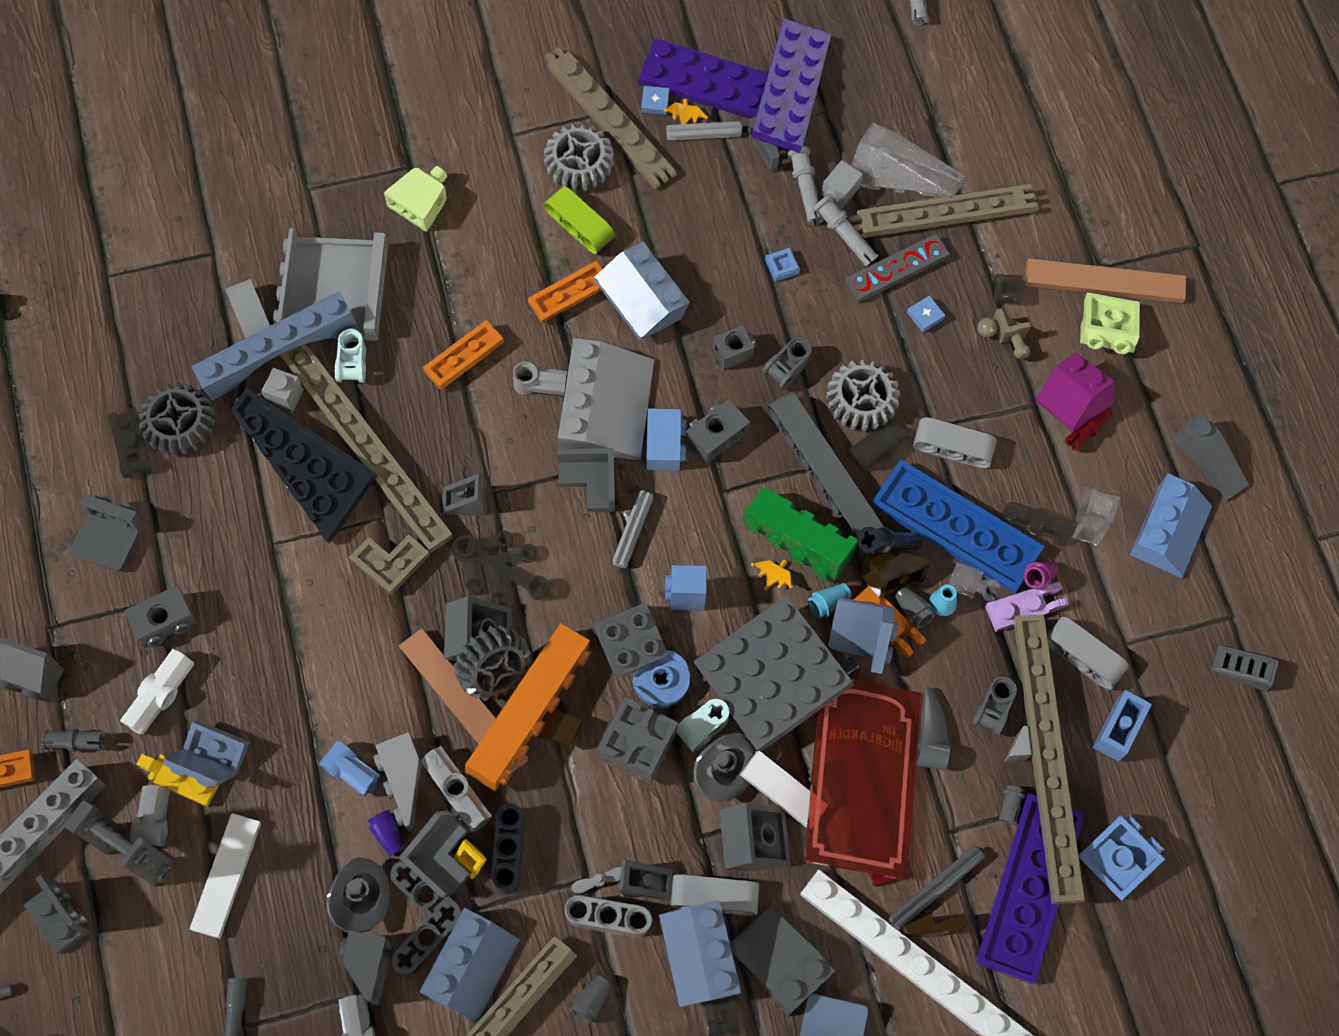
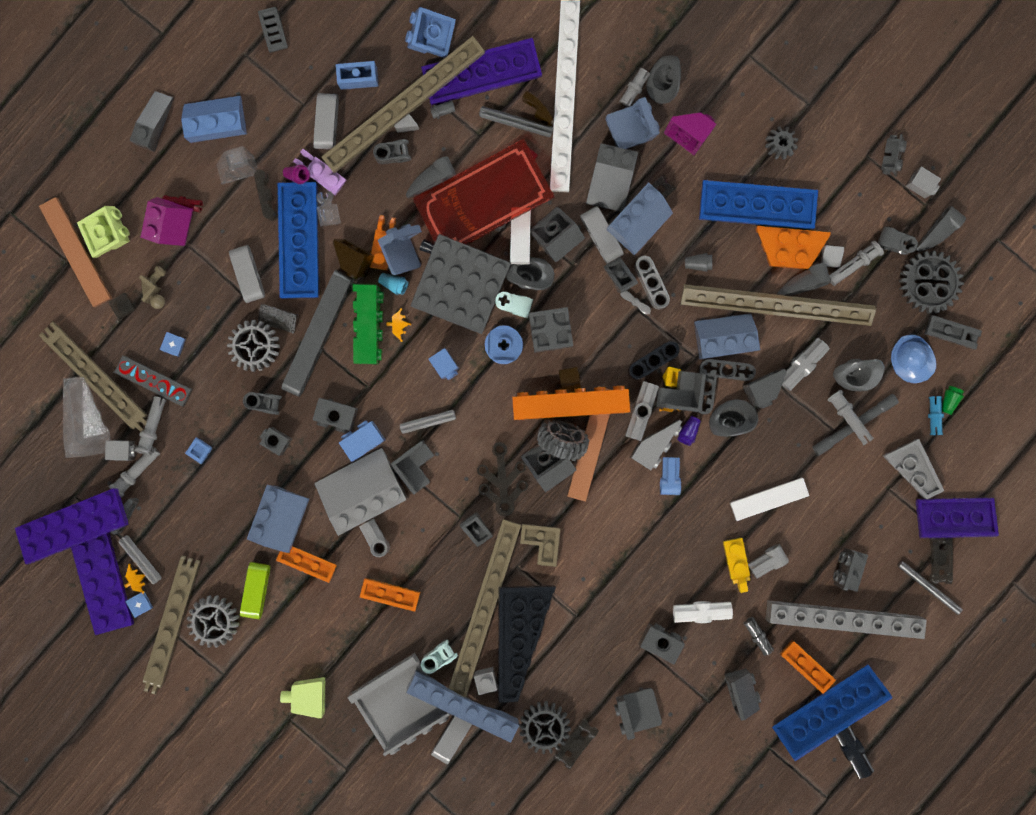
camera: 125 degrees left, 20 degrees up
dark grey fence [64,800,173,886] -> none
sand blue bracket [163,720,249,787] -> none
dark grey bracket [591,602,667,677] -> none
black pin [857,527,923,553] -> none
dark grey cone [895,586,935,628] -> none
medium azure cone [929,584,957,616] -> none

